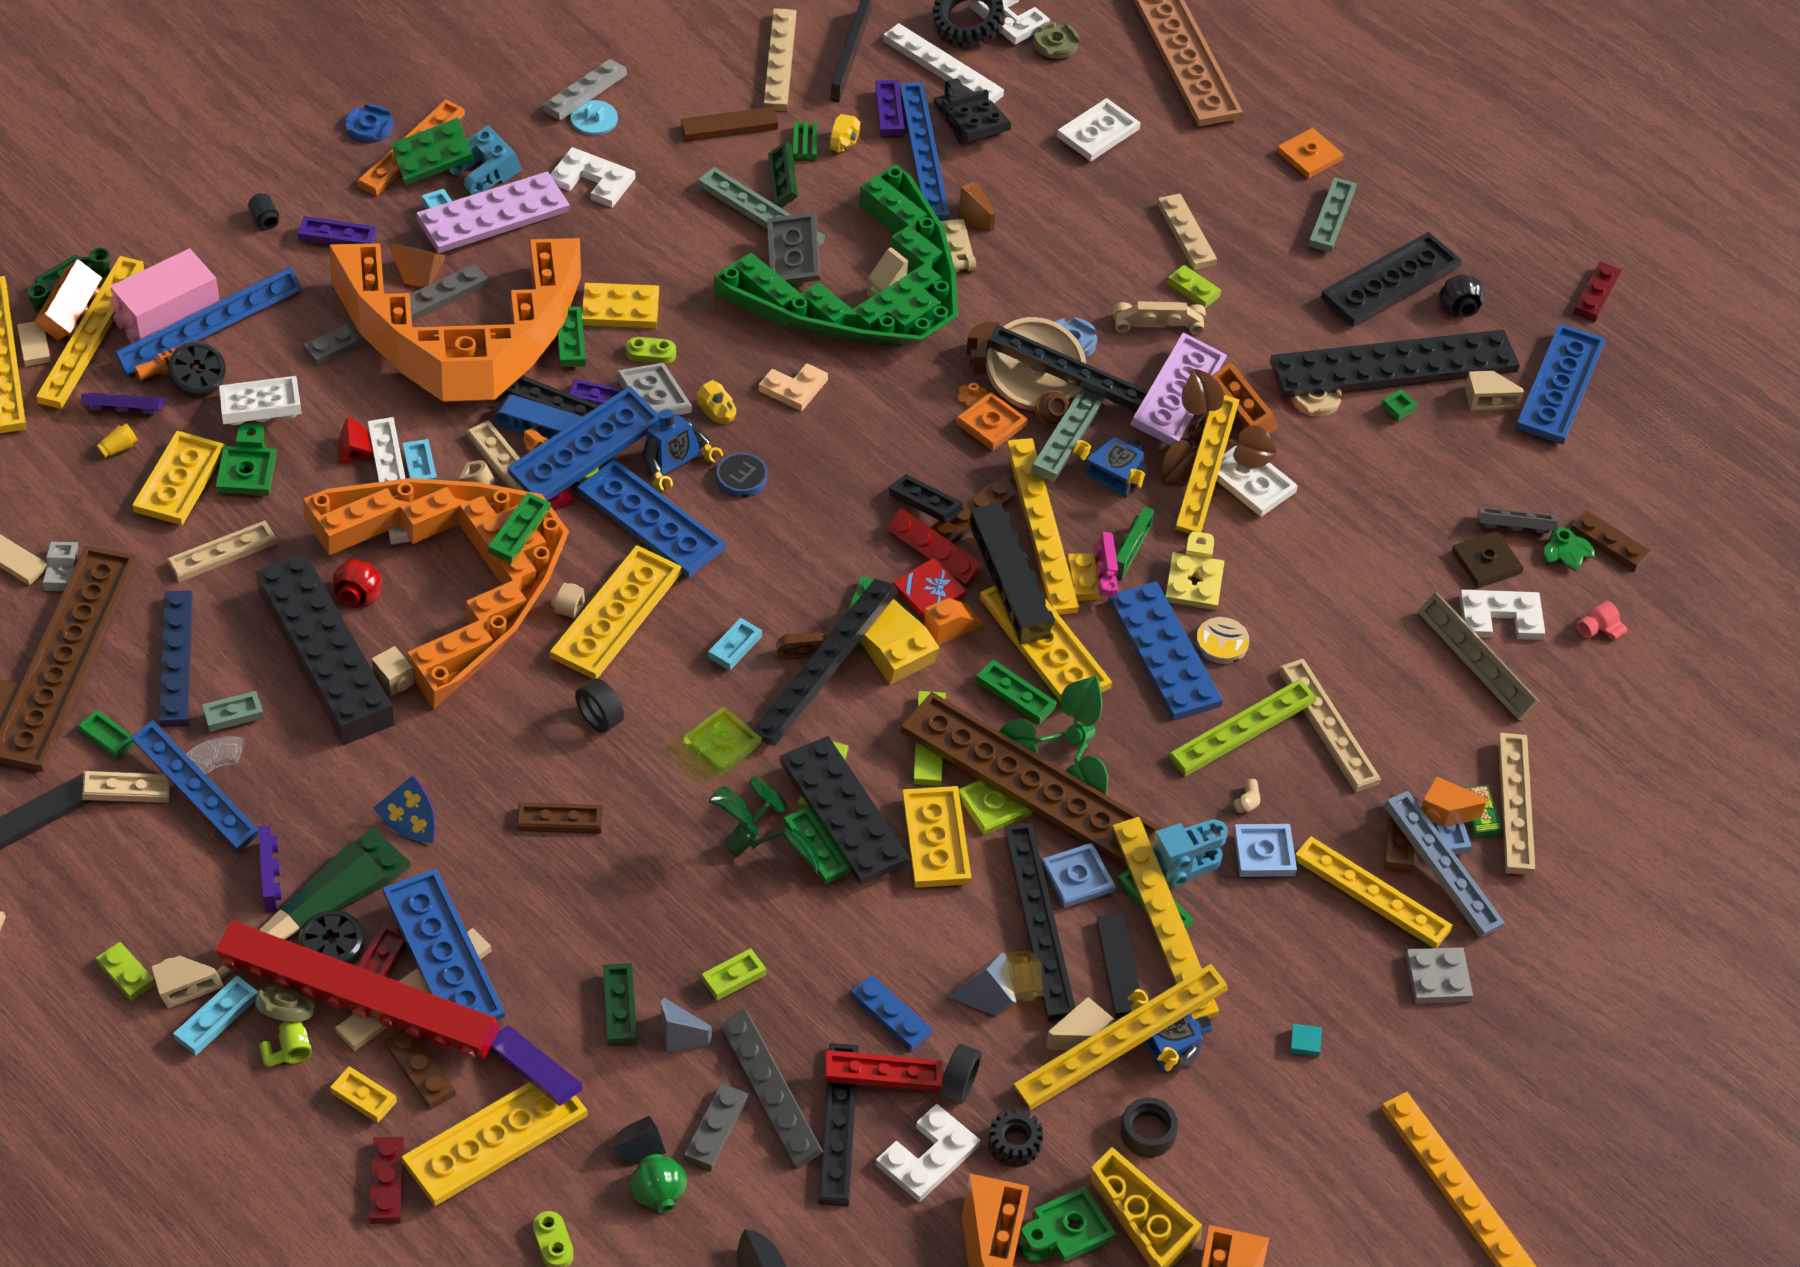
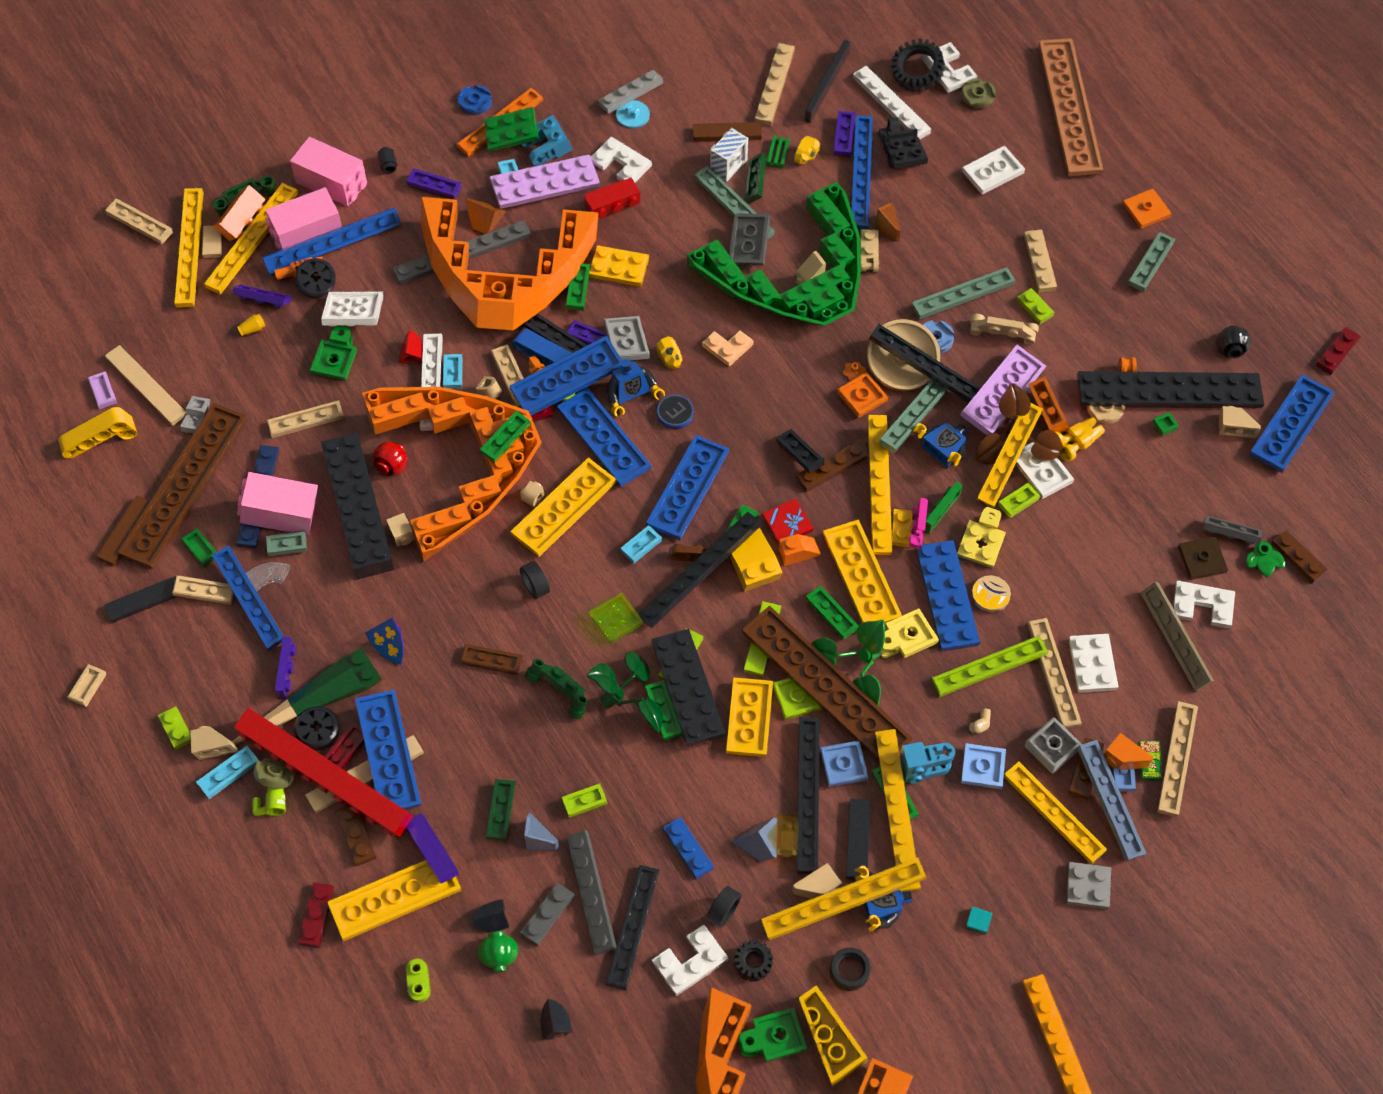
camera: 15 degrees right, 10 degrees up
yellow plate [132,431,225,525] -> none
yellow plate [330,1066,397,1123] -> none
lime plate [626,337,676,364] -> none
red plate [824,1050,942,1092] -> none
red plate [886,508,984,587] -> none
reddish brown brick [966,322,1000,375] -> none
black brick [969,502,1055,644] -> none
reddish brown piece [1035,391,1070,427] -> none
black plate [1320,232,1462,327] -> none
coral piece [1576,600,1627,640] -> none
none -> bright pink brick [237,472,318,536]
none -> bright pink brick [290,137,367,207]
none -> dark green plate [525,659,588,719]
none -> red brick [584,177,641,219]
none -> blue plate [646,435,729,541]
none -> white container [710,128,748,182]
none -> light yellow plate [881,609,939,658]
none -> sand green plate [911,267,1016,320]
none -> lime plate [998,483,1040,518]
none -> light grey brick [1025,718,1082,773]
none -> yellow piece [1054,417,1105,462]
none -> white plate [1068,634,1118,693]
none -> orange wheel [1118,357,1137,372]

